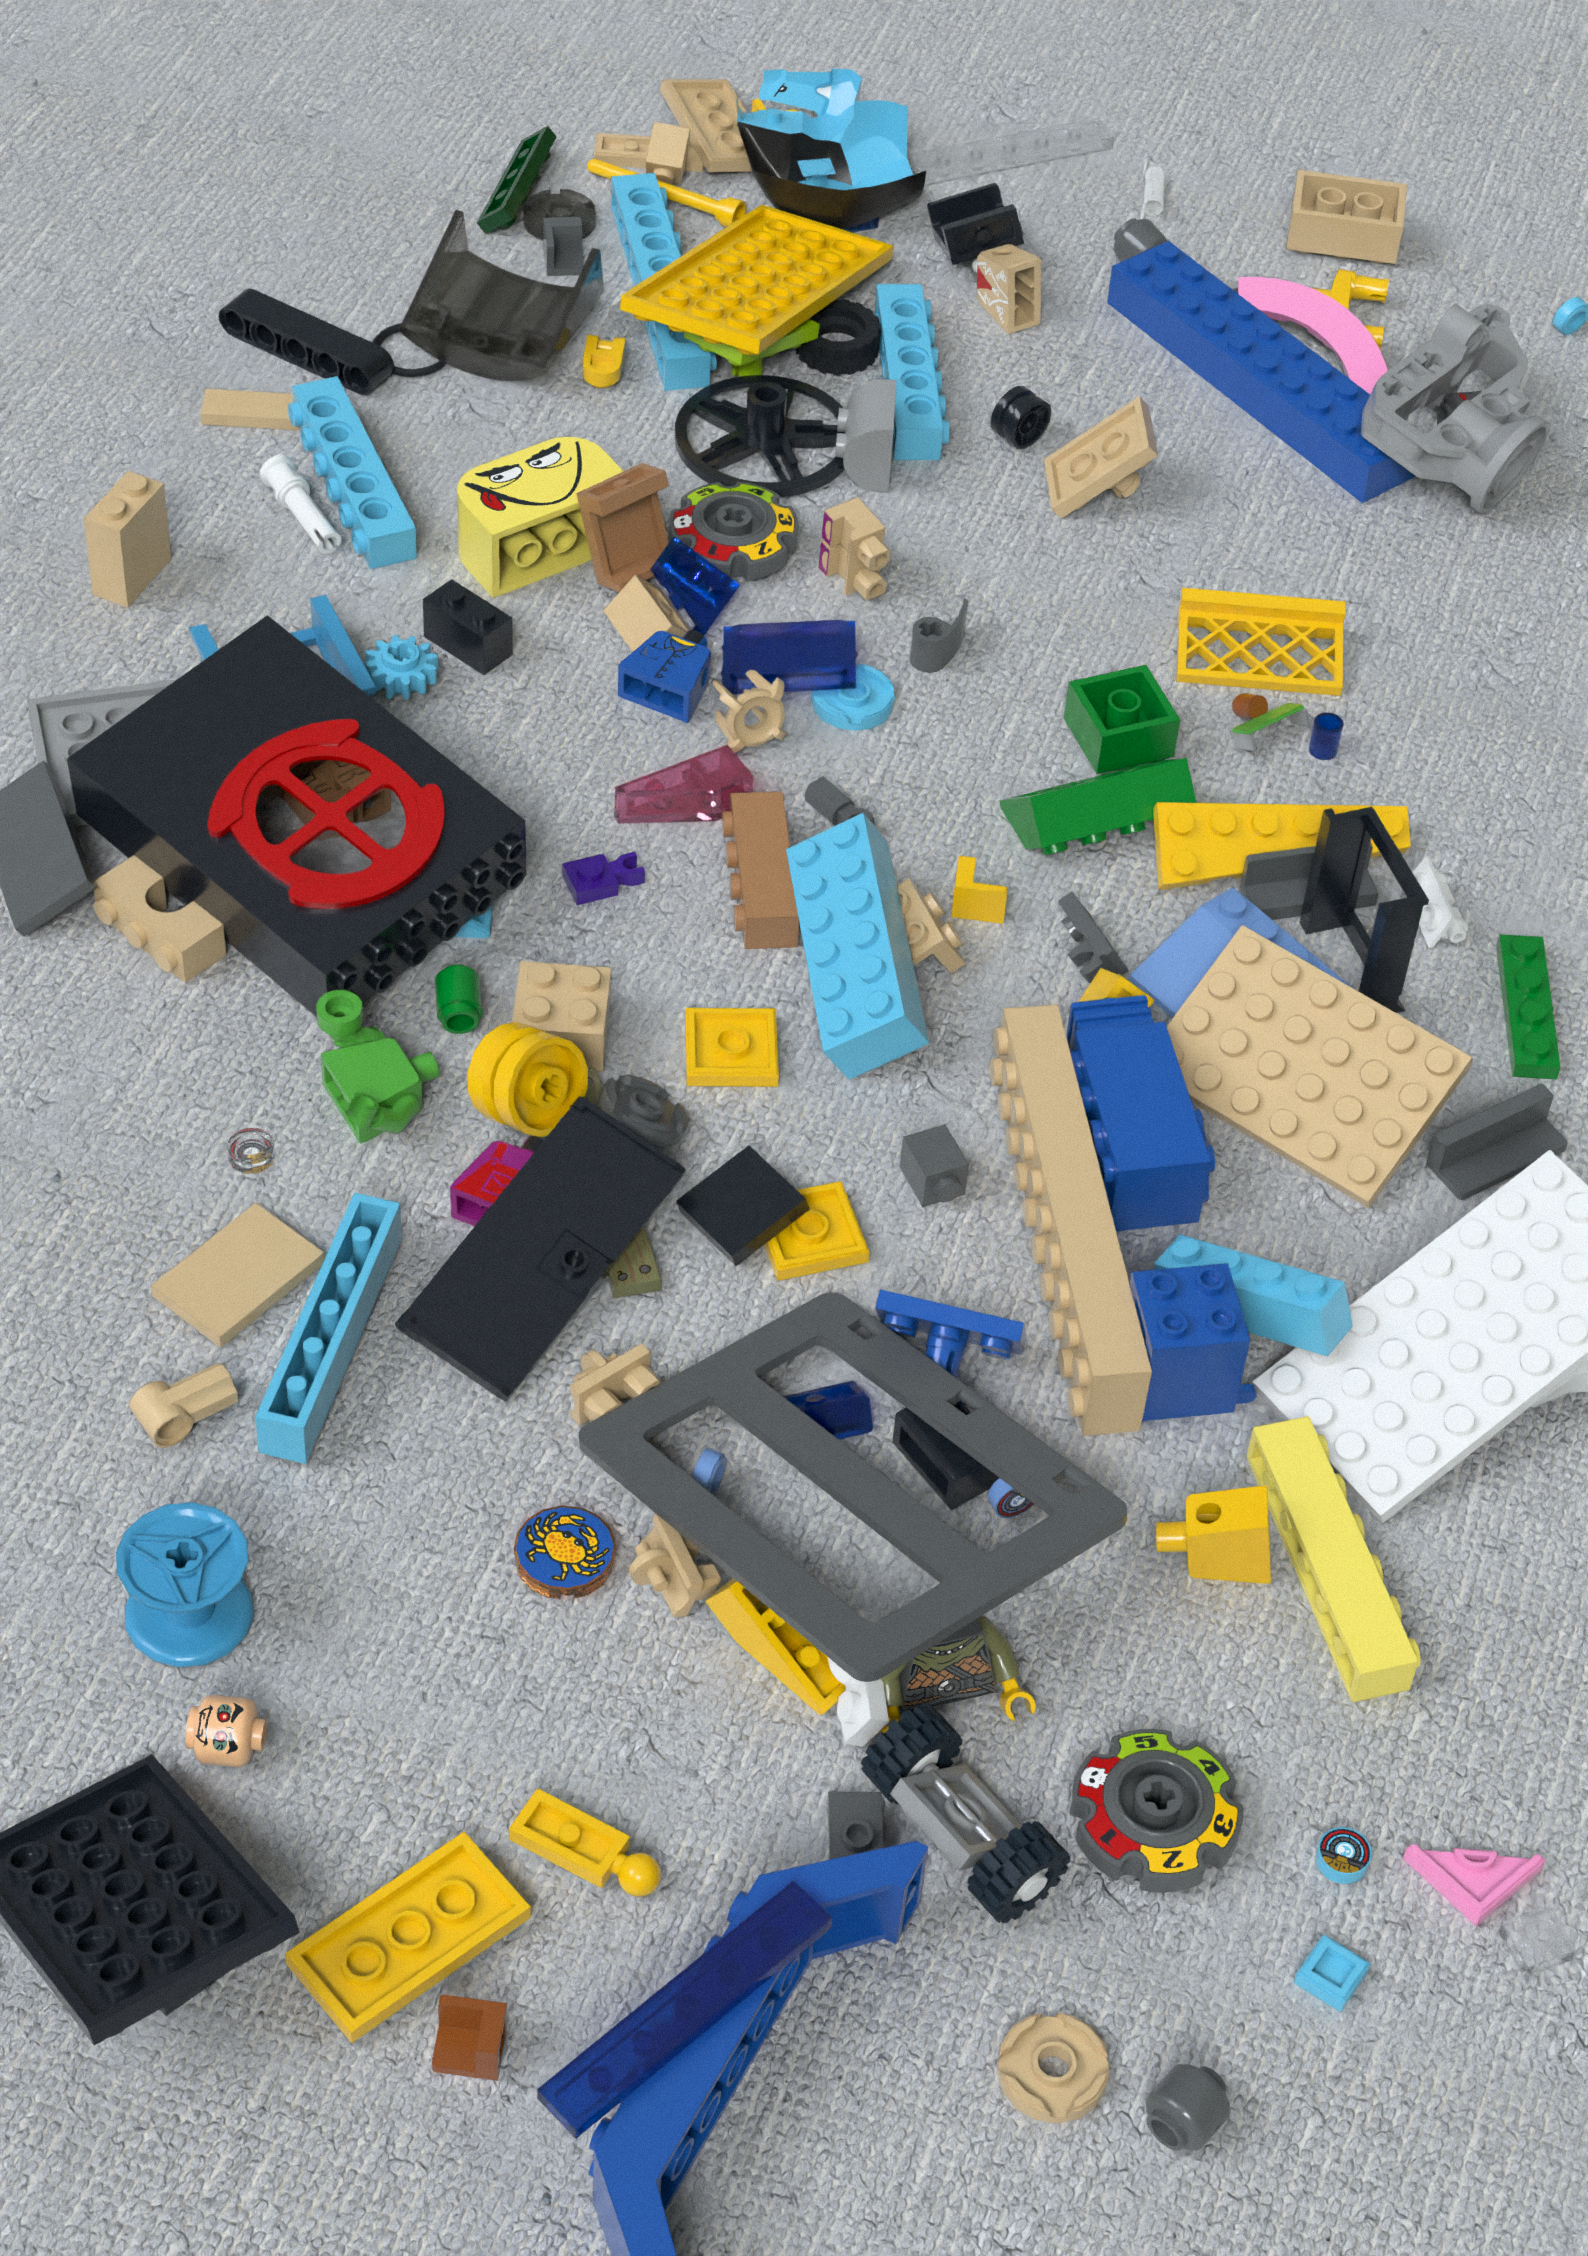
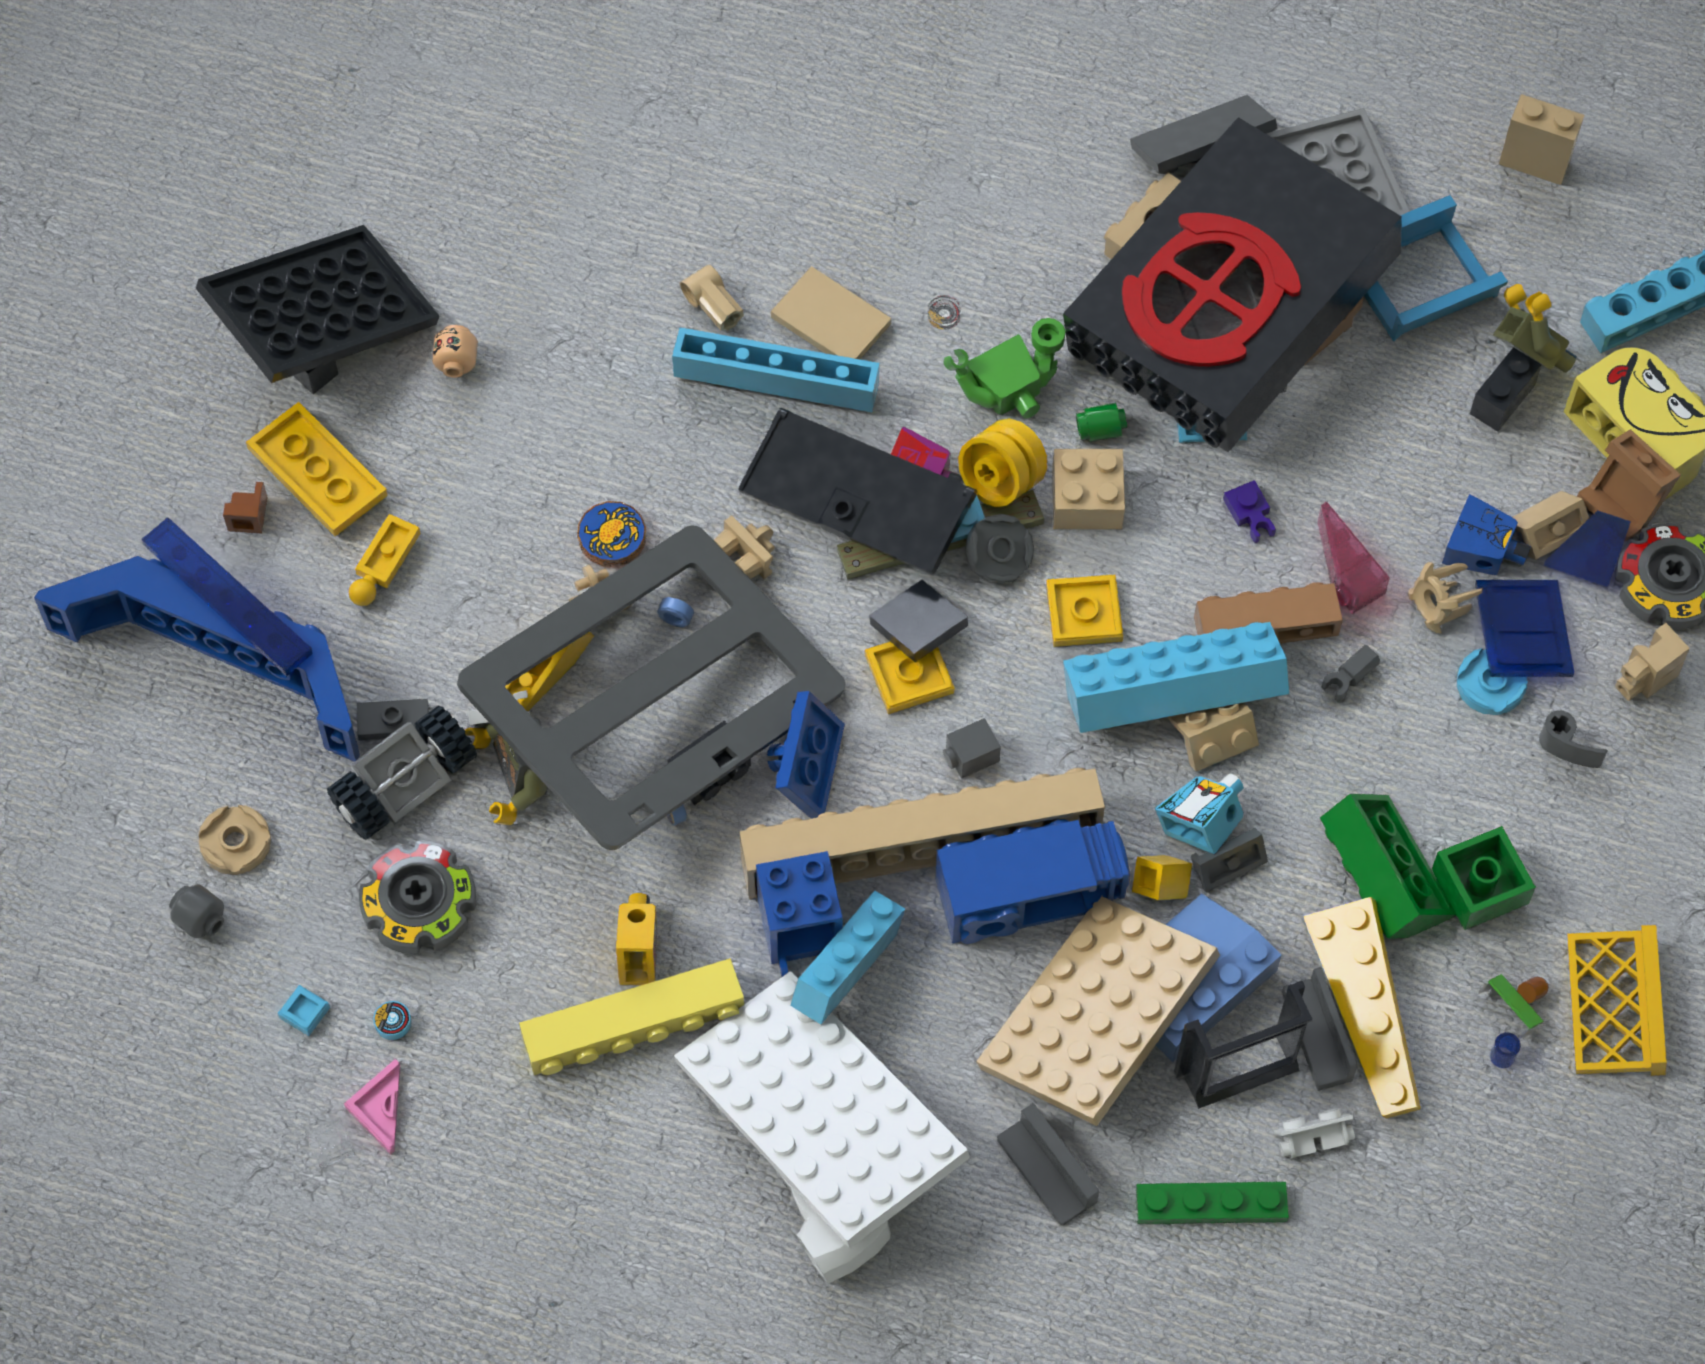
camera: 90 degrees right, 15 degrees up
dark azure piece [116,1502,254,1667] -> none
white pin [260,455,342,554] -> none
medium azure gear [364,635,438,700] -> none
clear blue slope [783,1380,873,1440] -> none
yellow panel [951,856,1008,924] -> none
none -> medium azure torso [1155,774,1244,854]
none -> olive torso [1493,284,1577,373]

